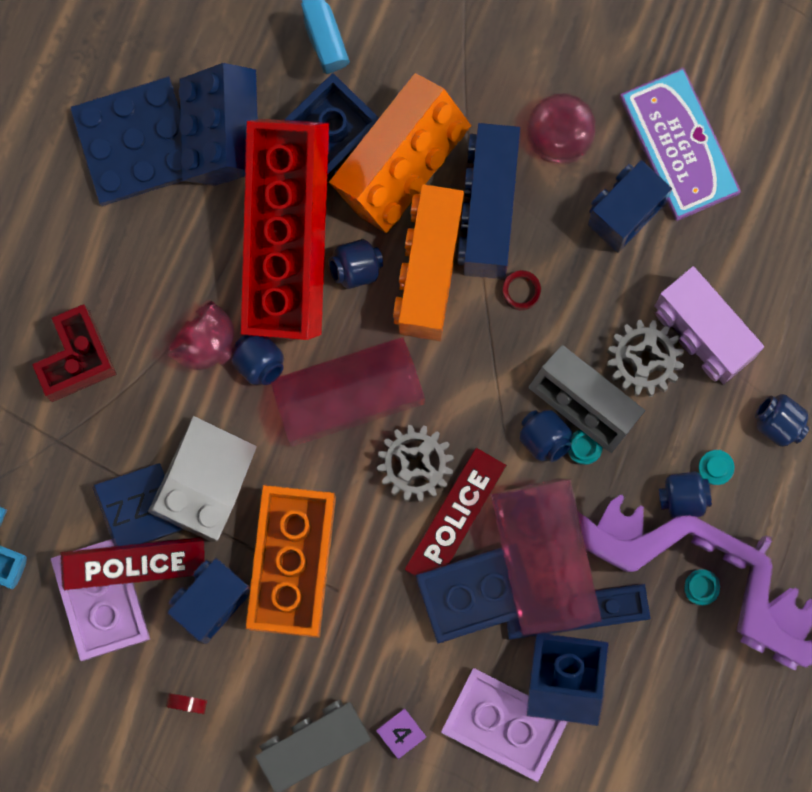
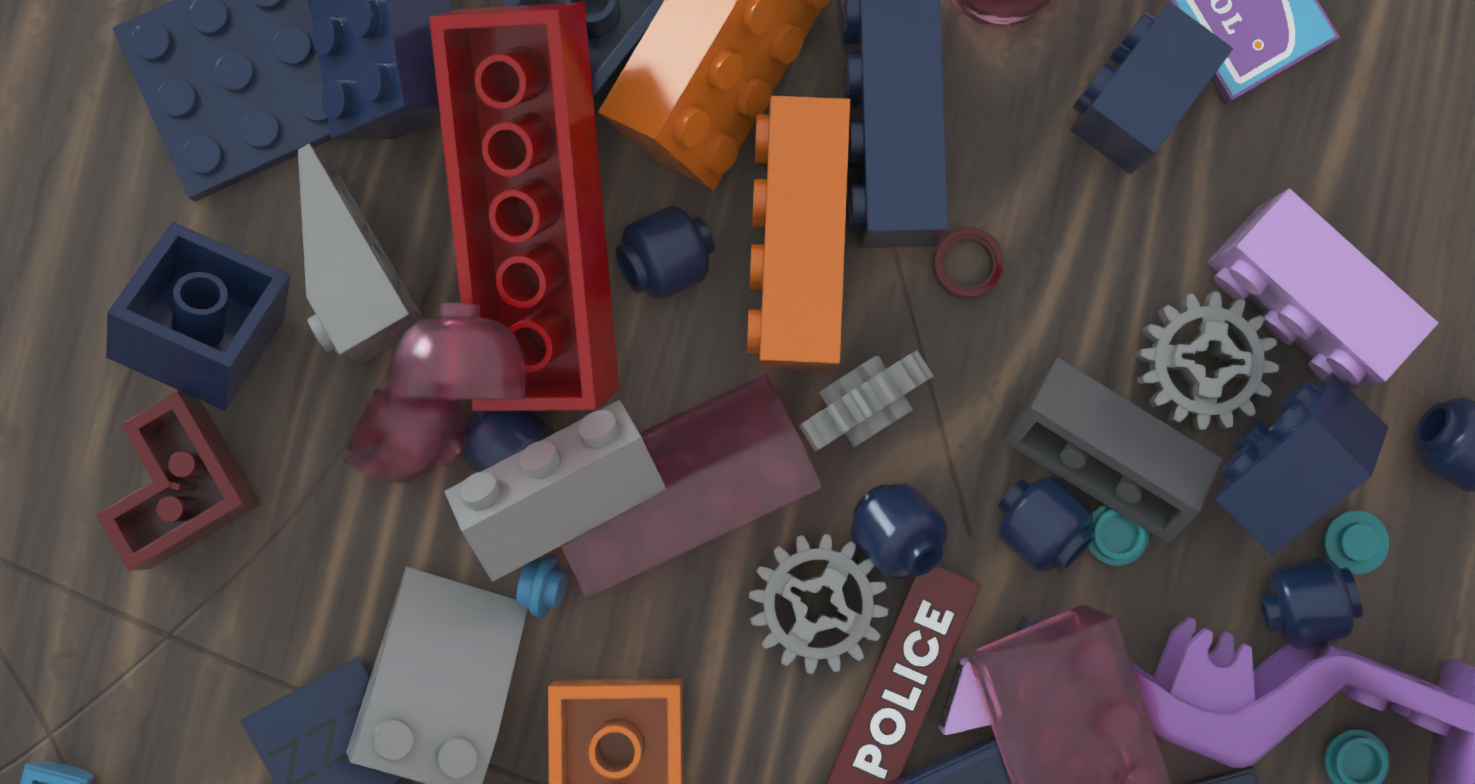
camera: 10 degrees left, 5 degrees up
none -> dark blue brick [106,221,290,411]
none -> light grey slope [298,143,429,364]
none -> clear pink cylinder [391,303,526,400]
none -> light grey brick [444,400,667,582]
none -> dark azure plate [516,554,568,618]
none -> light grey gear [799,350,934,452]
none -> dark blue head [851,483,948,579]
none -> lavender slope [939,656,993,735]
none -> dark blue brick [1216,372,1388,556]

